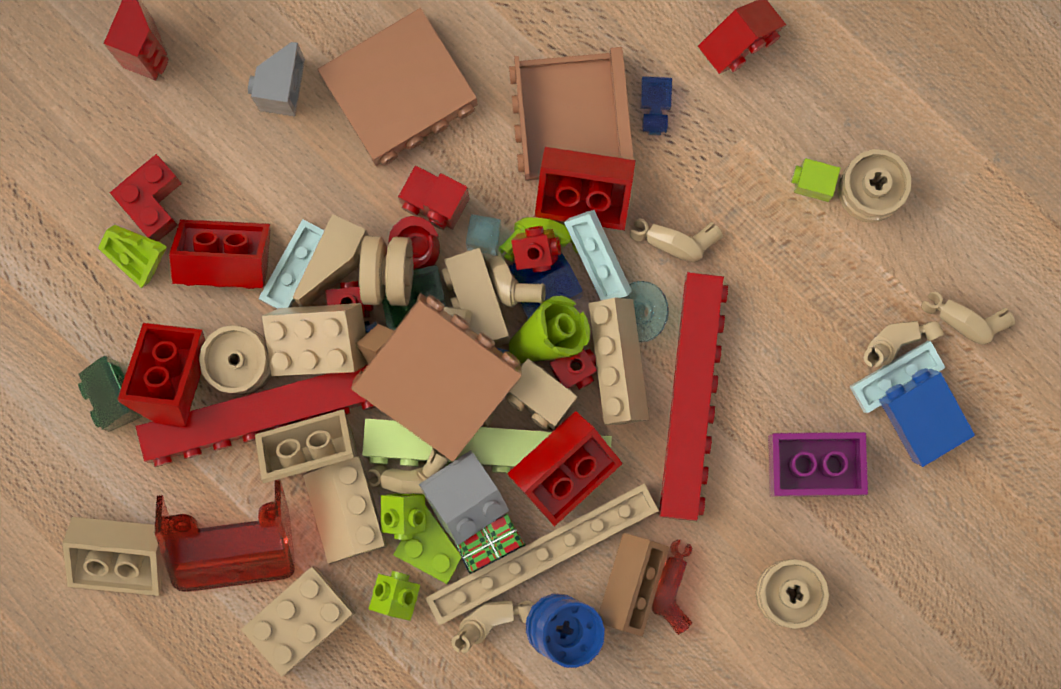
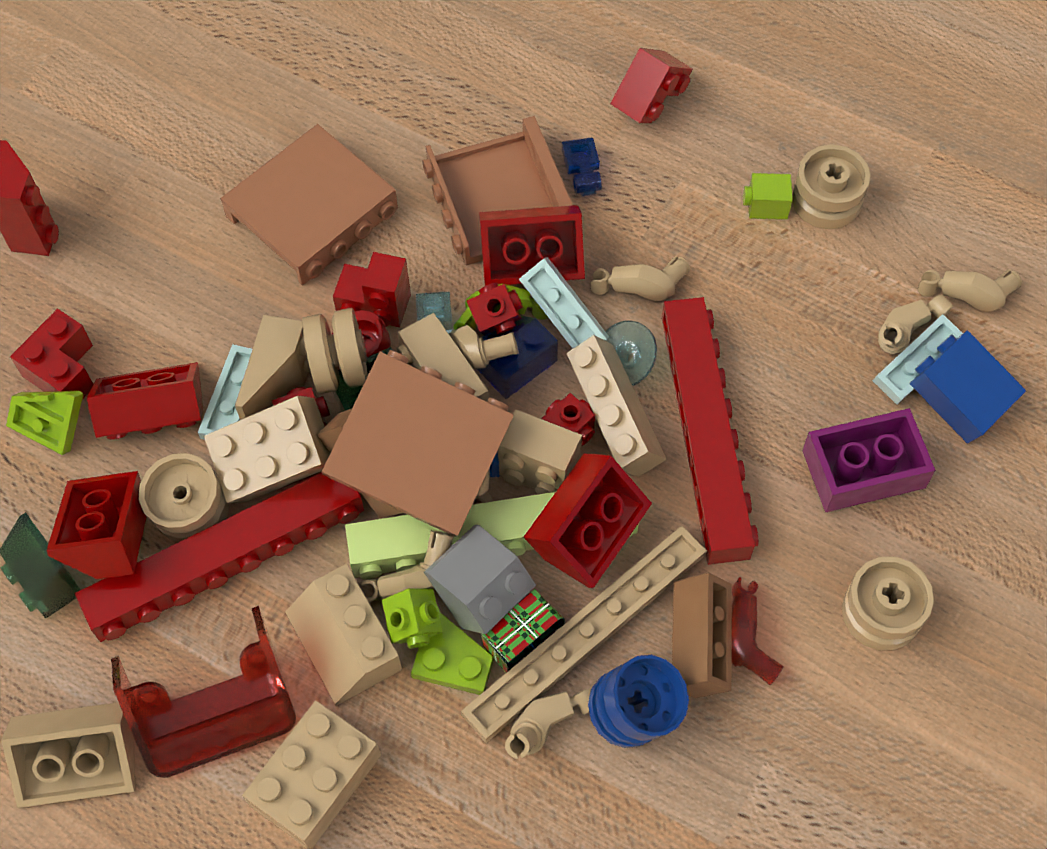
camera: 15 degrees left, 20 degrees down
light grey slope [248,42,305,116] -> none
tan slope [255,409,357,484] -> none
lime brick [368,571,420,621] -> none
lime cone [509,296,590,364] -> none

